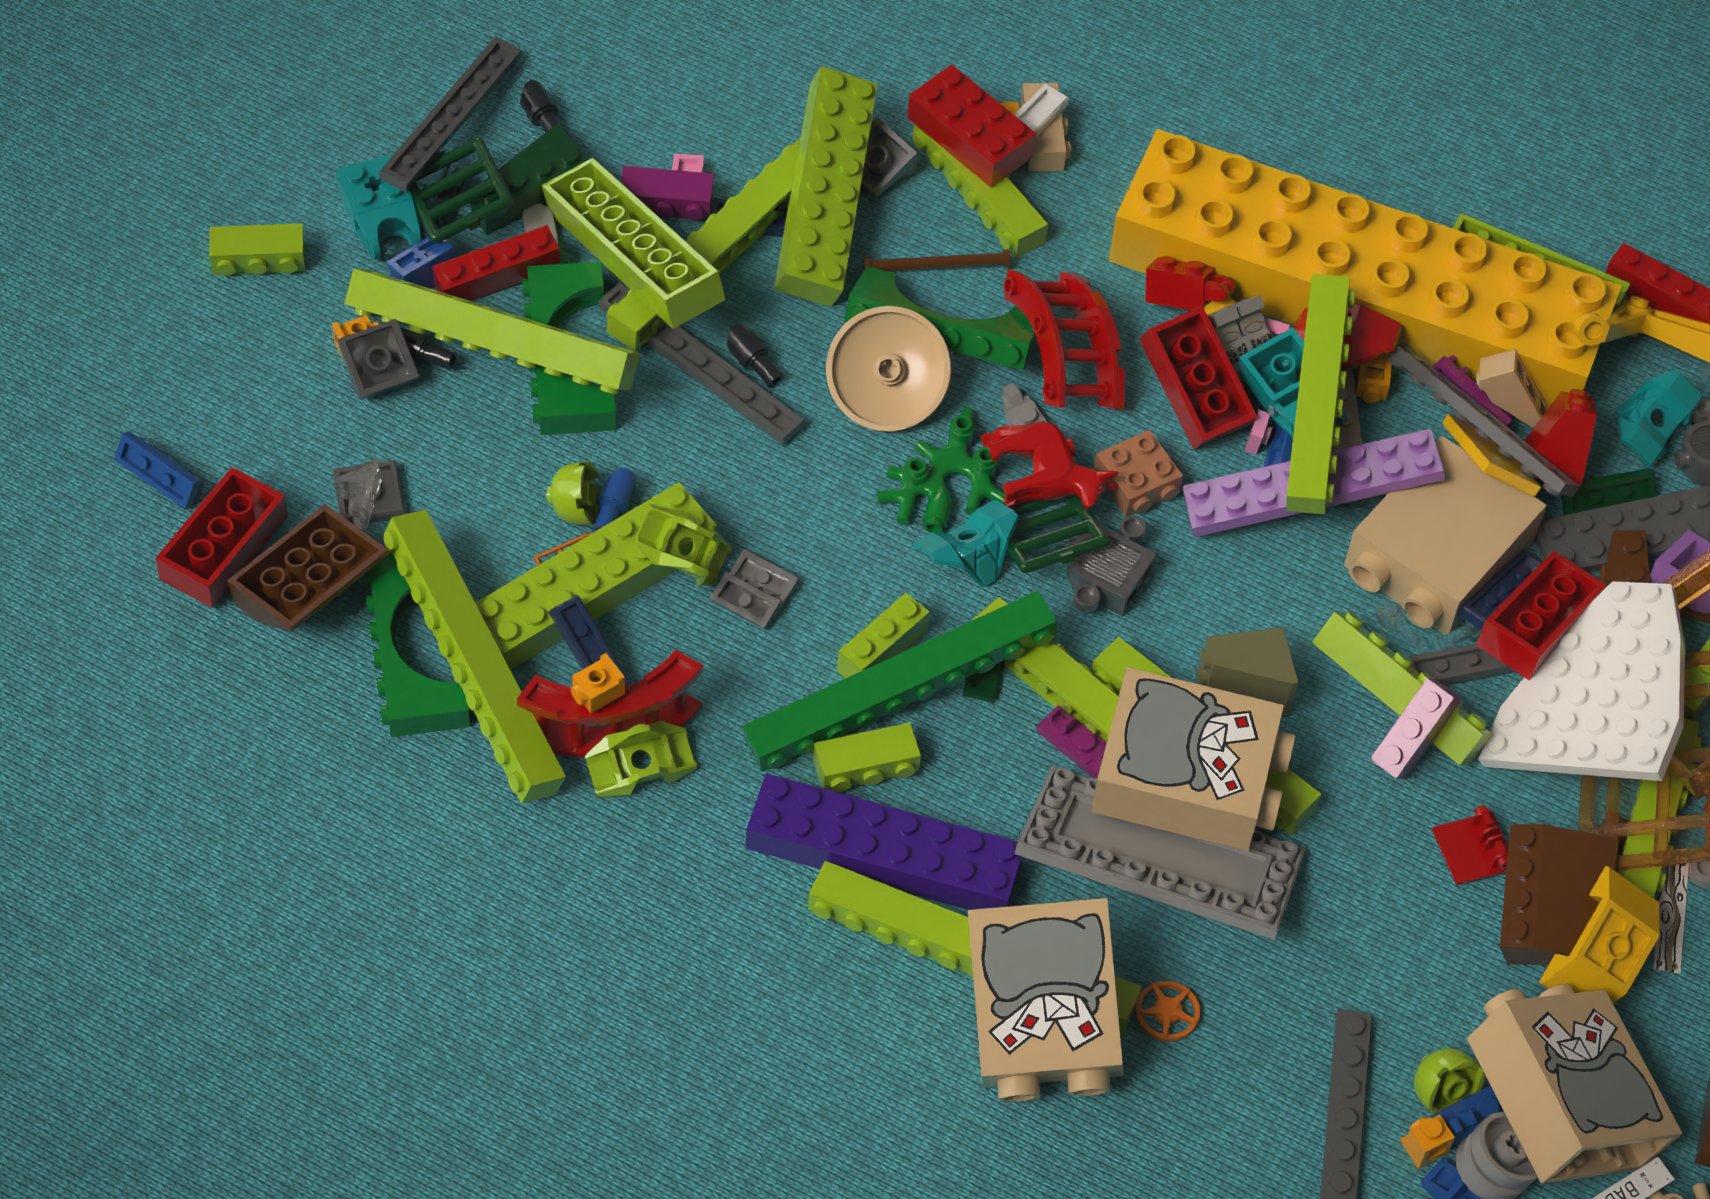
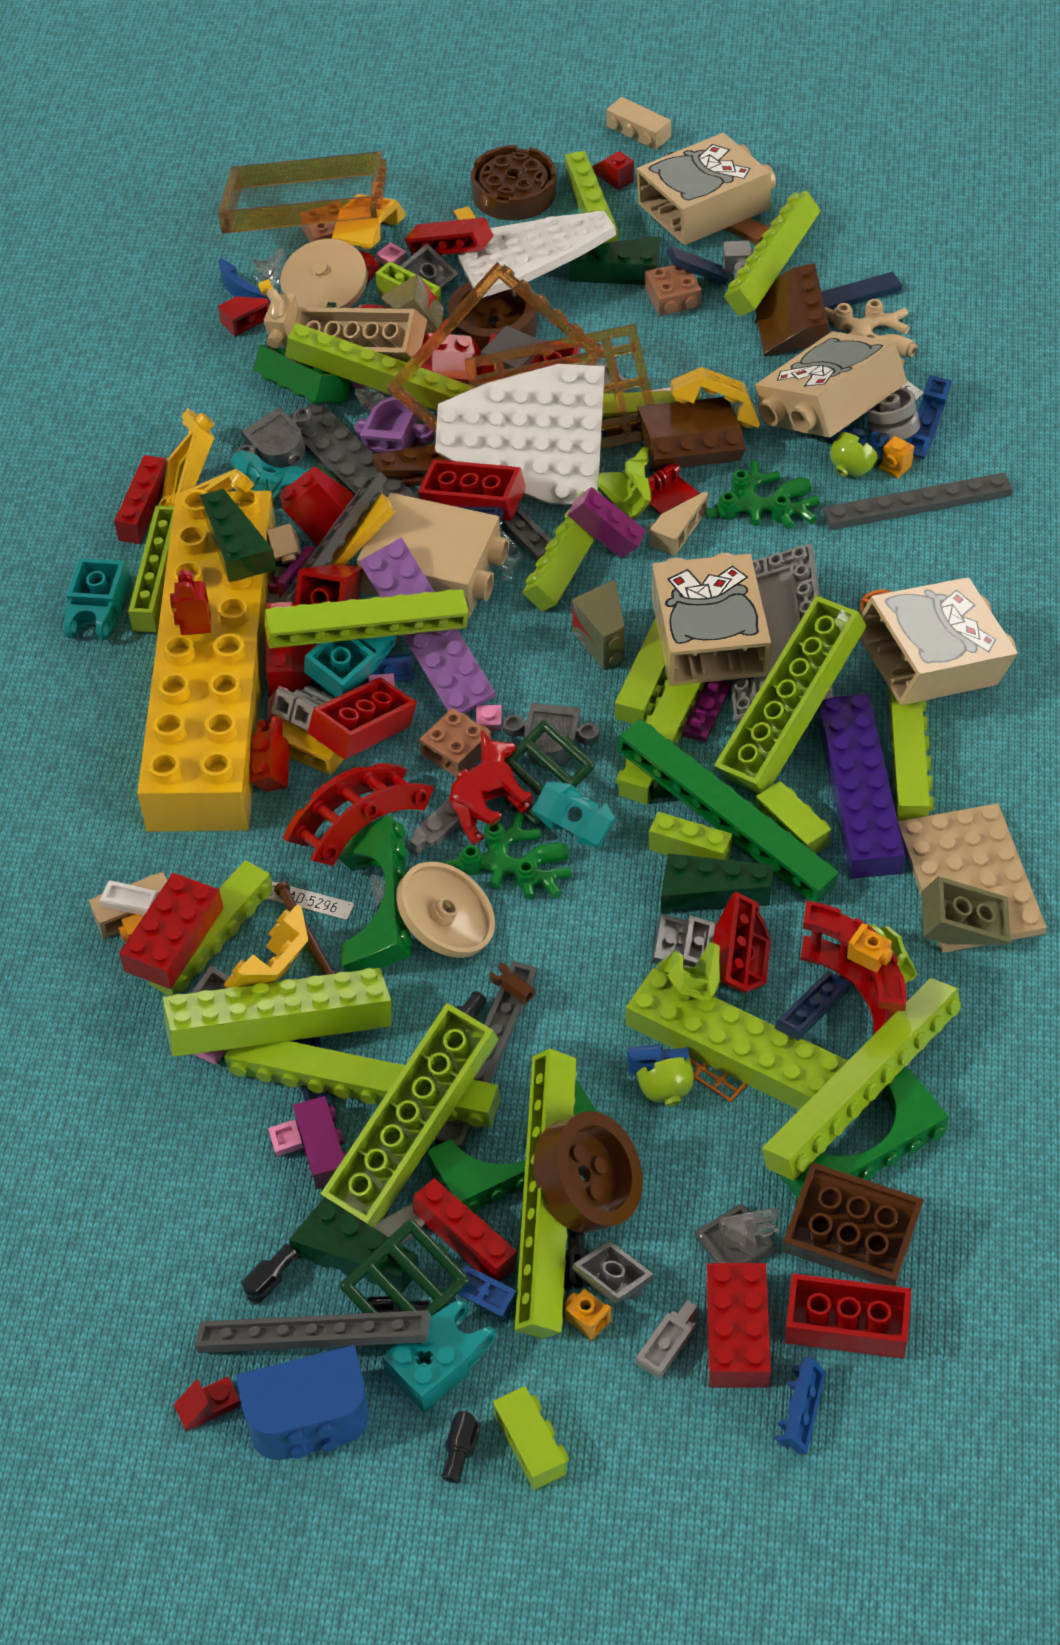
camera: 105 degrees left, 5 degrees down
none -> teal brick [64,558,132,640]
none -> red hinge [170,569,211,635]
none -> red slope [174,1376,241,1431]
none -> dark green wedge [200,489,276,582]
none -> yellow slope [224,904,308,988]
none -> blue brick [236,1345,369,1460]
none -> white sticker [267,881,354,920]
none -> red slope [295,564,363,606]
none -> black arm [441,1410,480,1483]
none -> bright pink plate [476,705,502,731]
none -> reddish brown bar [489,963,535,1005]
none -> reddish brown brick [534,1111,643,1233]
none -> lime piece [597,447,651,519]
none -> light grey hinge [635,1300,697,1379]
none -> tan slope [648,492,708,556]
none -> dark green wedge [661,853,774,914]
none -> green plant [704,461,820,529]
none -> red brick [706,1263,771,1388]
none -> red wedge [713,892,771,993]
none -> lime brick [714,596,867,794]
none -> tan plate [898,803,1047,953]
none -> olive slope [921,876,1011,945]

